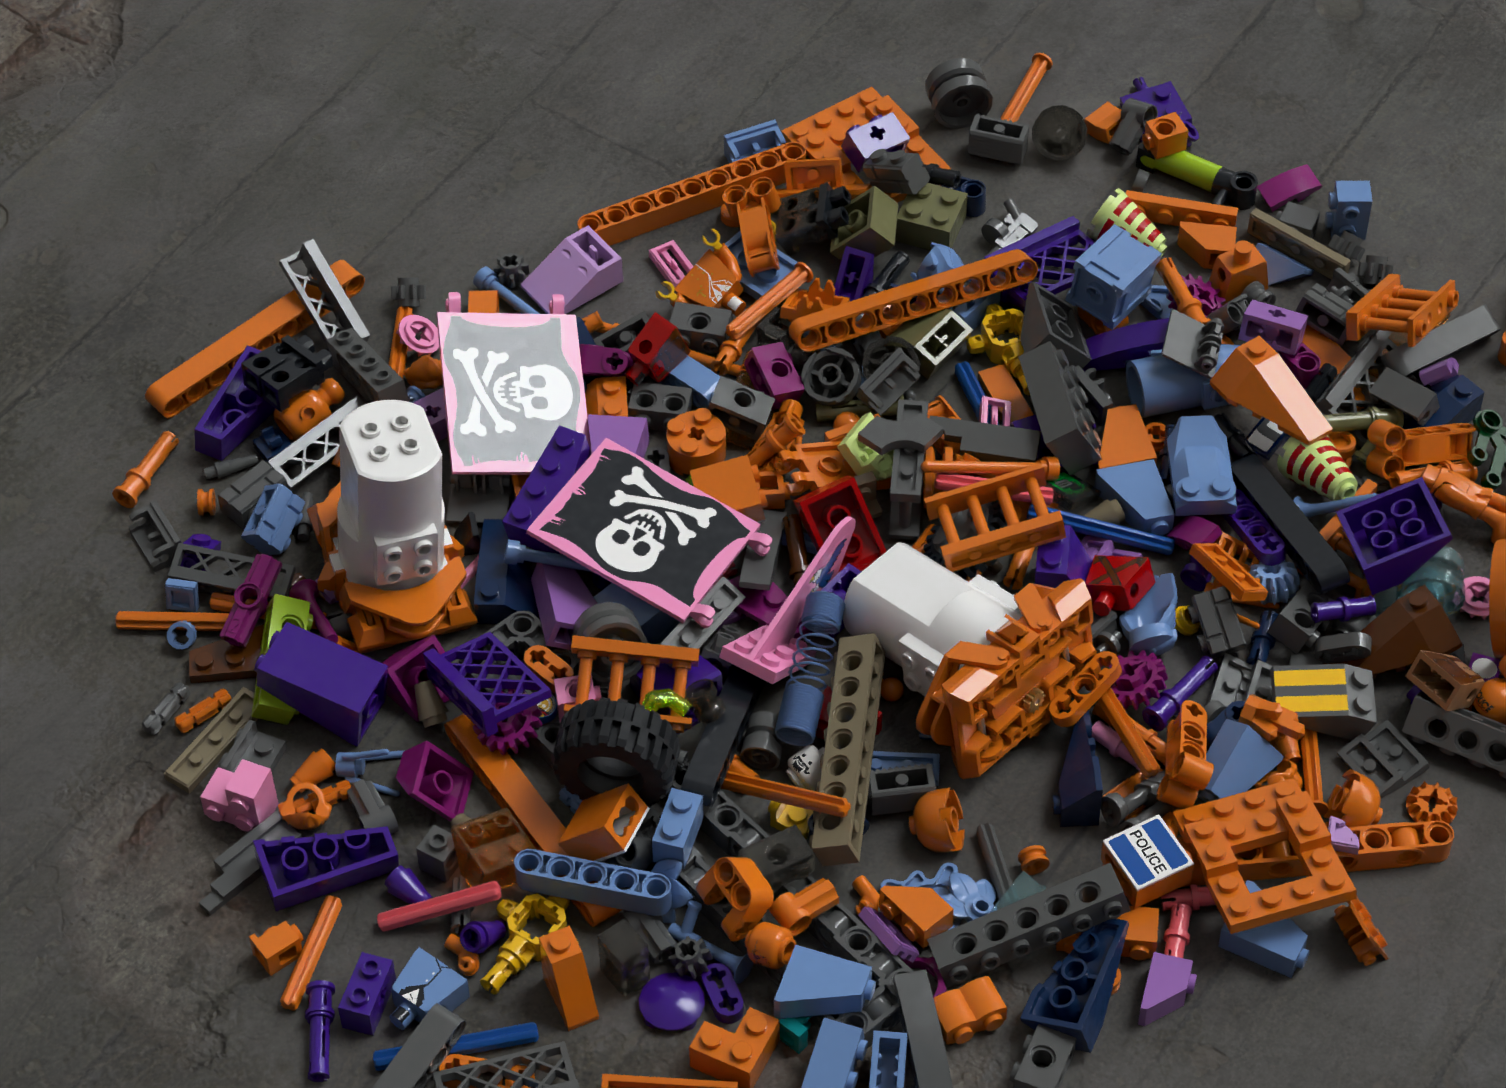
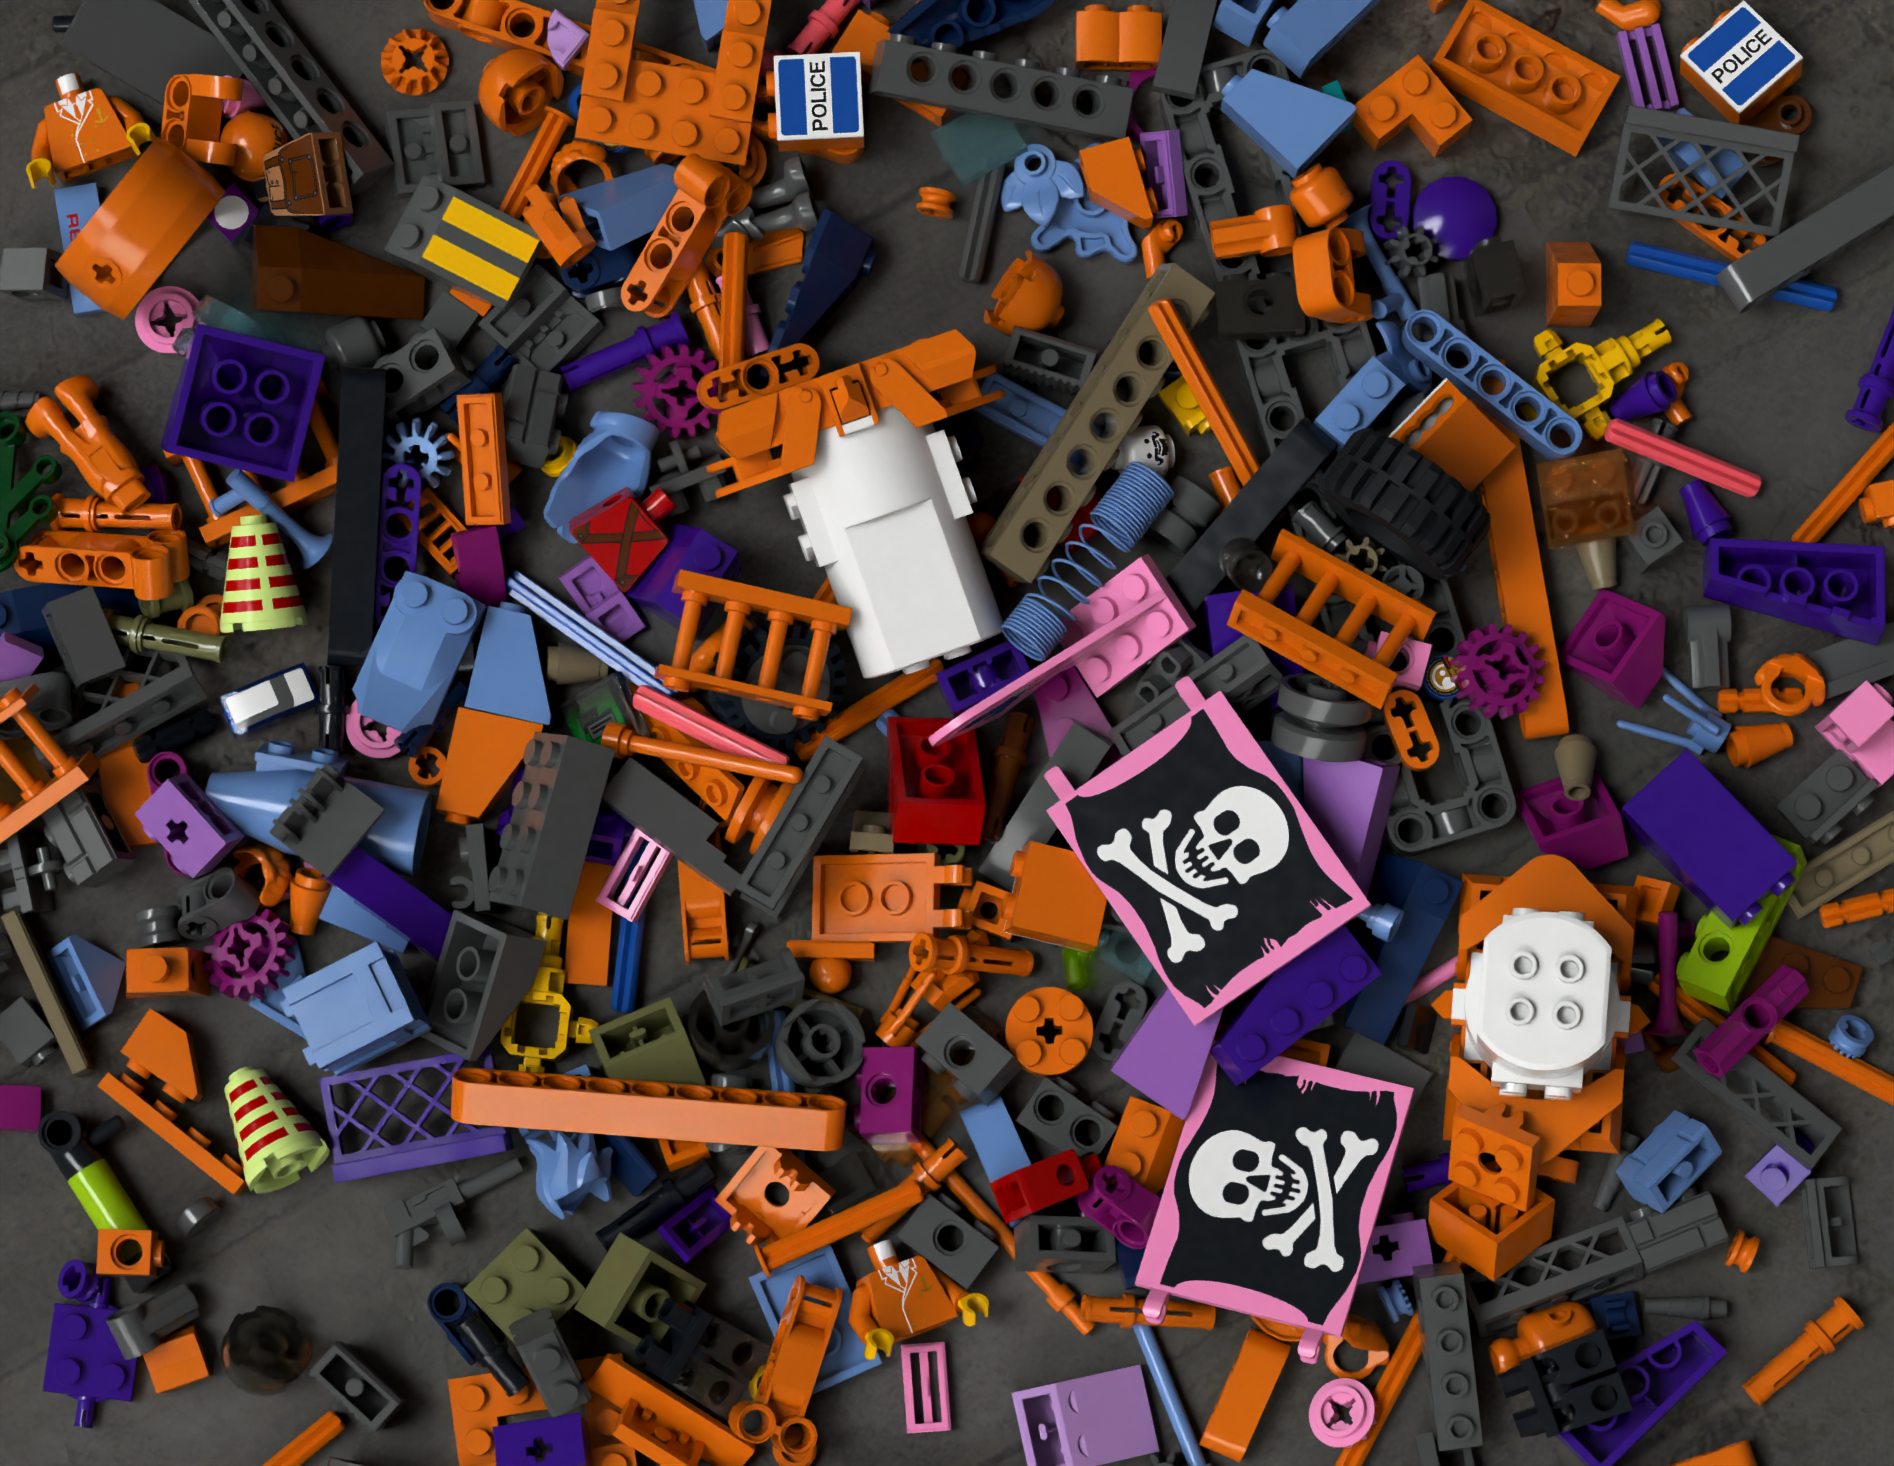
camera: 155 degrees left, 30 degrees up
medium blue tile [165,578,199,612] -> none
dark purple brick [338,952,396,1036] -> none
medium blue torso [389,947,470,1030] -> none
dark purple fence [423,632,552,737] -> none
clear neon green arm [642,689,692,717] -> none
yellowish green slope [837,412,894,481] -> none
dark grey tile [858,413,943,455] -> none
orange pin [1155,257,1211,324] -> none
orange wedge [1209,336,1333,445] -> none
dark purple pin [1310,596,1376,623] -> none
dark grey beam [1314,632,1372,663] -> none

